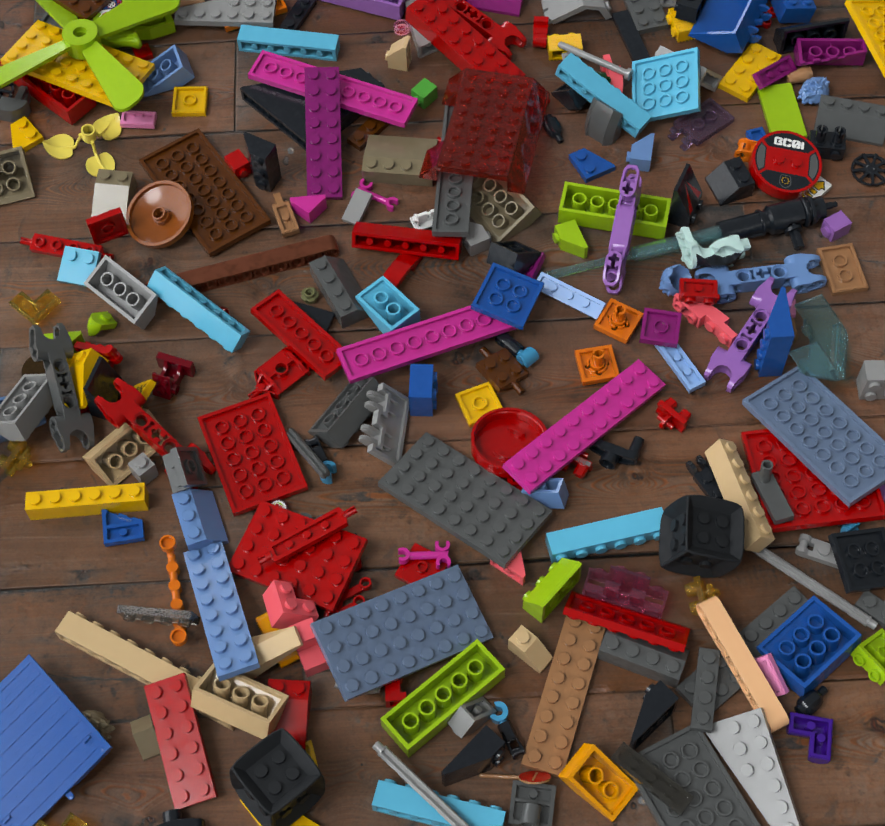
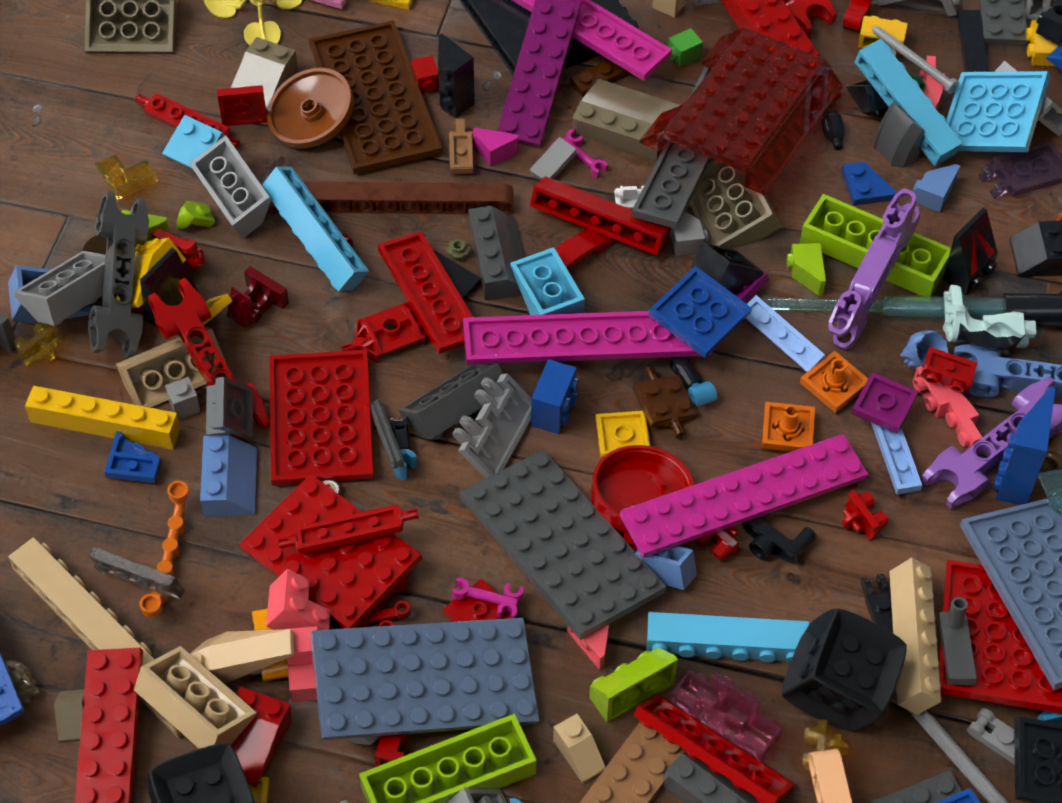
camera: 15 degrees right, 5 degrees down
medium blue plate [183,541,261,682] -> none

